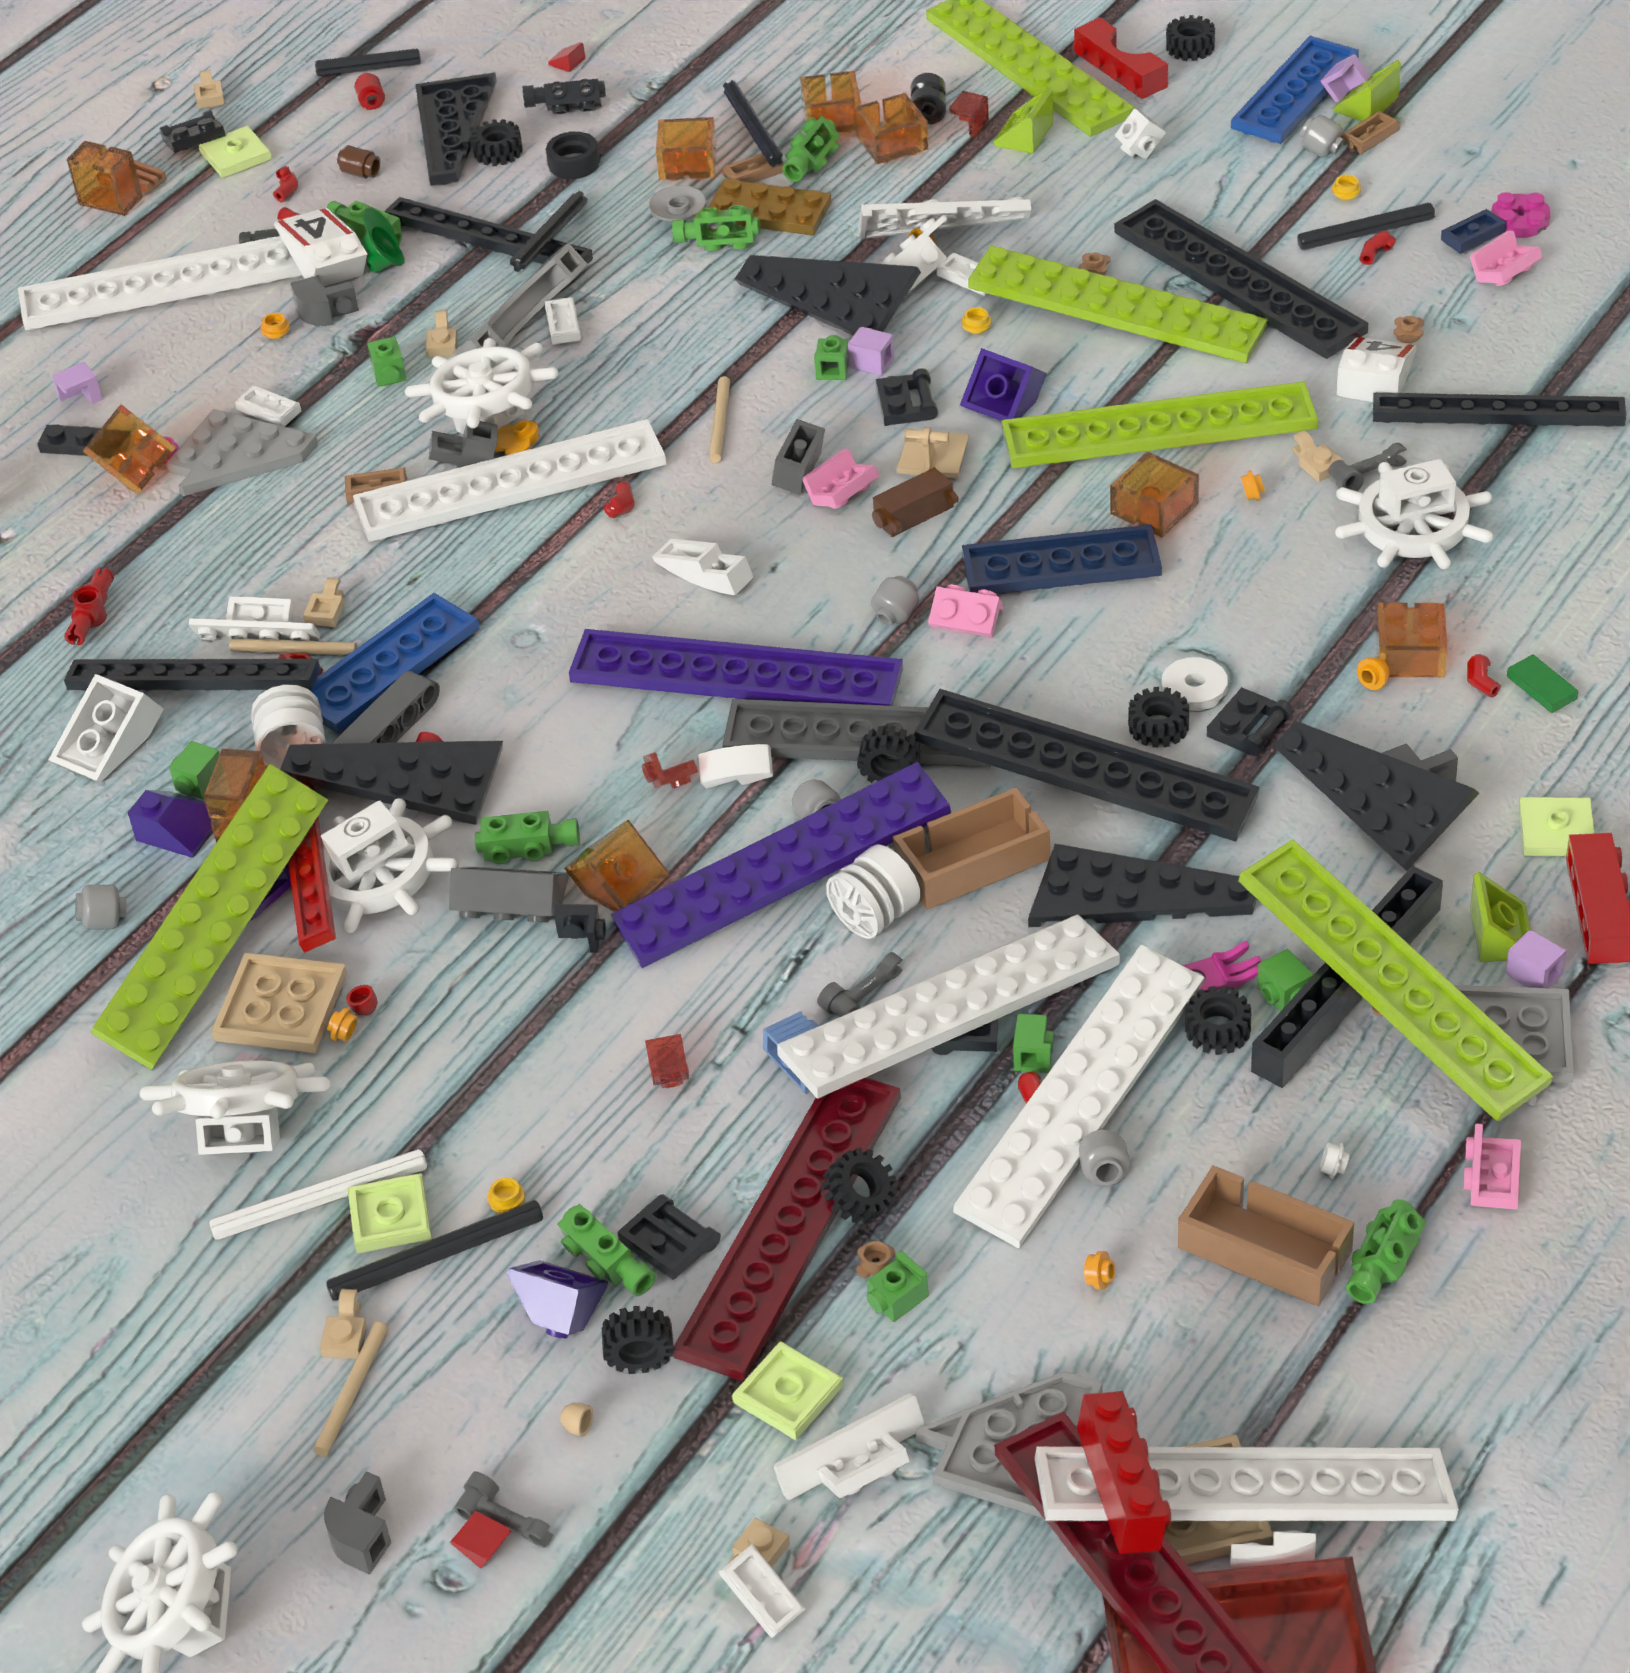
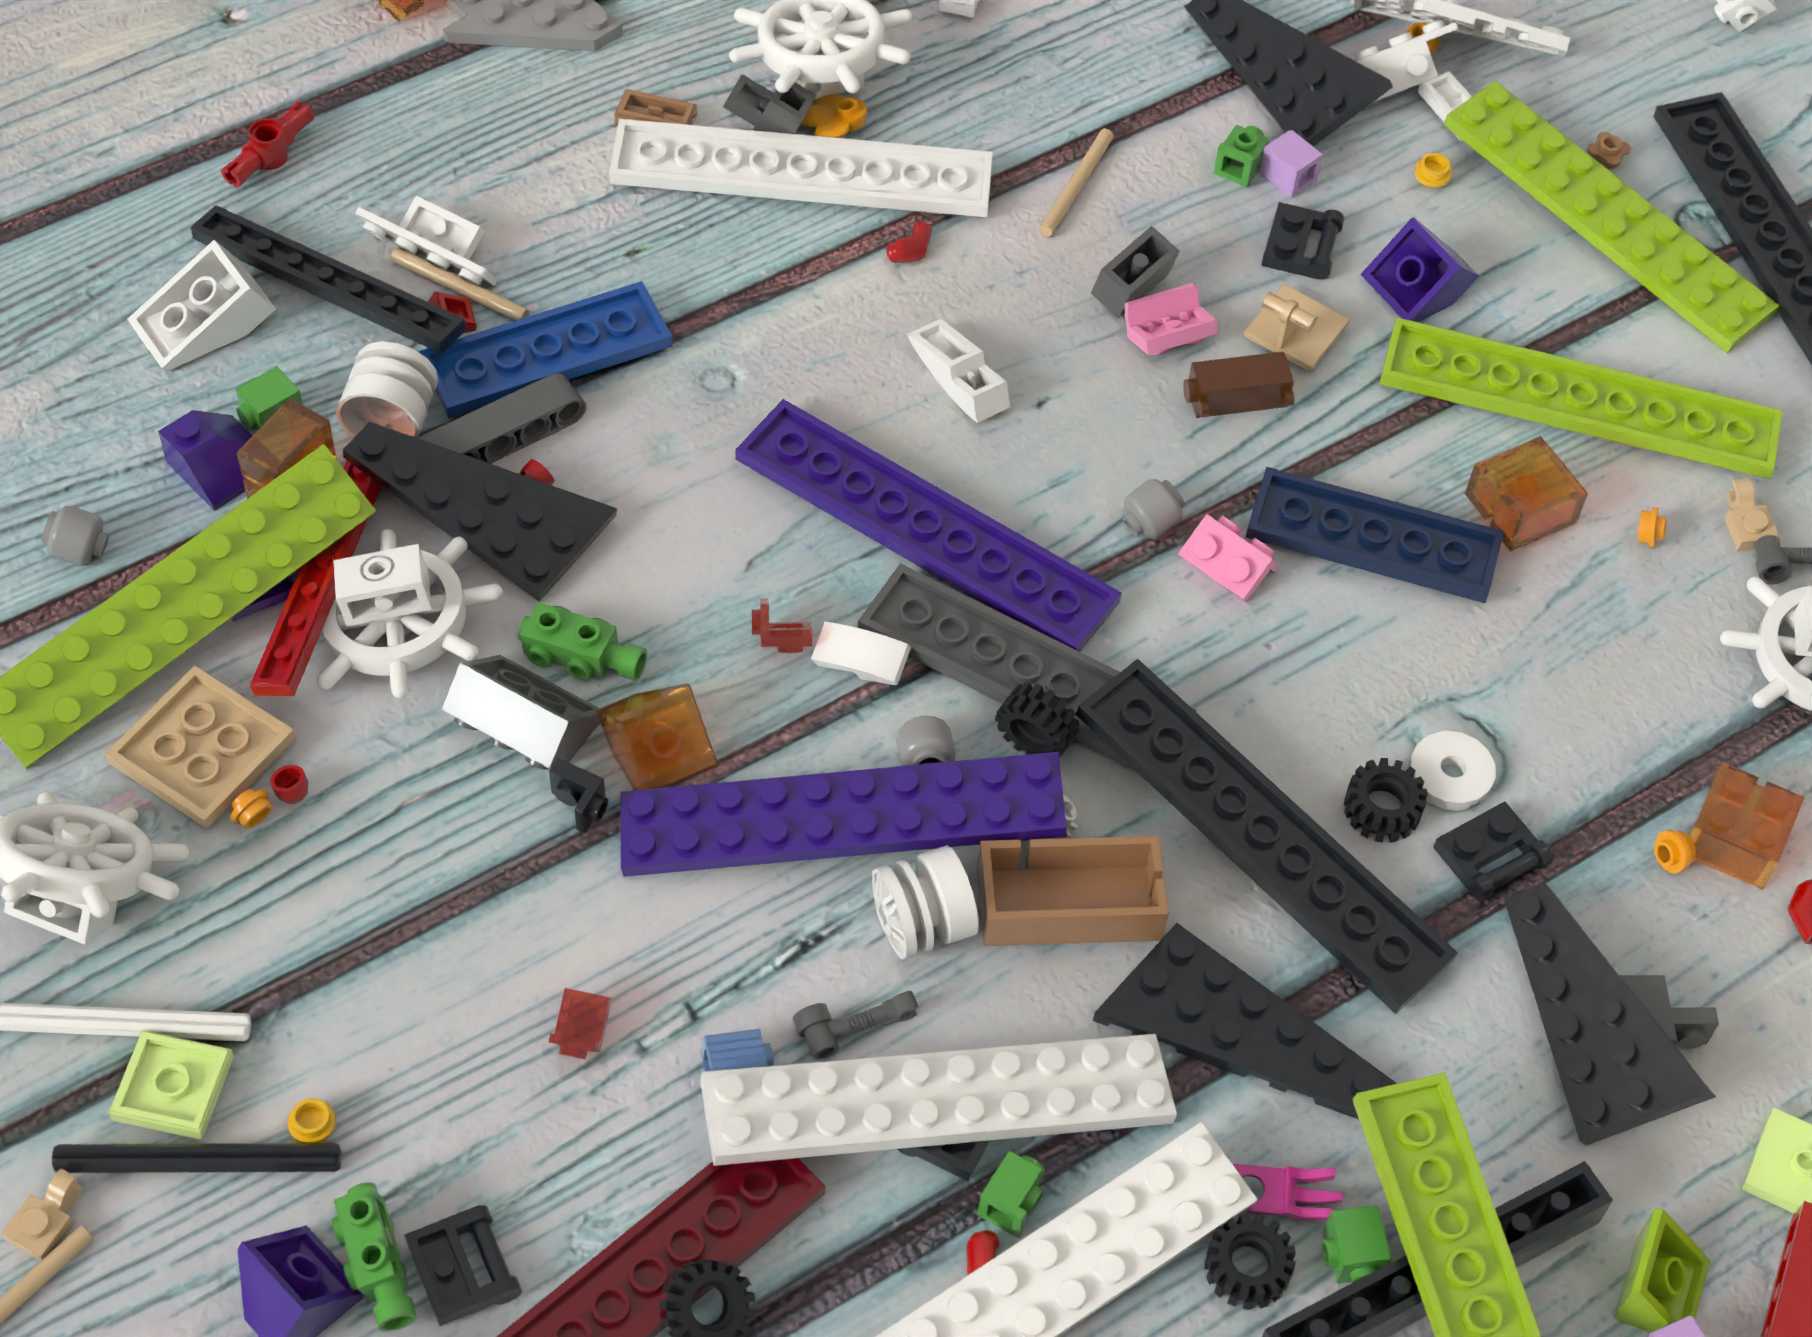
camera: 15 degrees right, 10 degrees up
tan plate [303,578,345,627] -> none

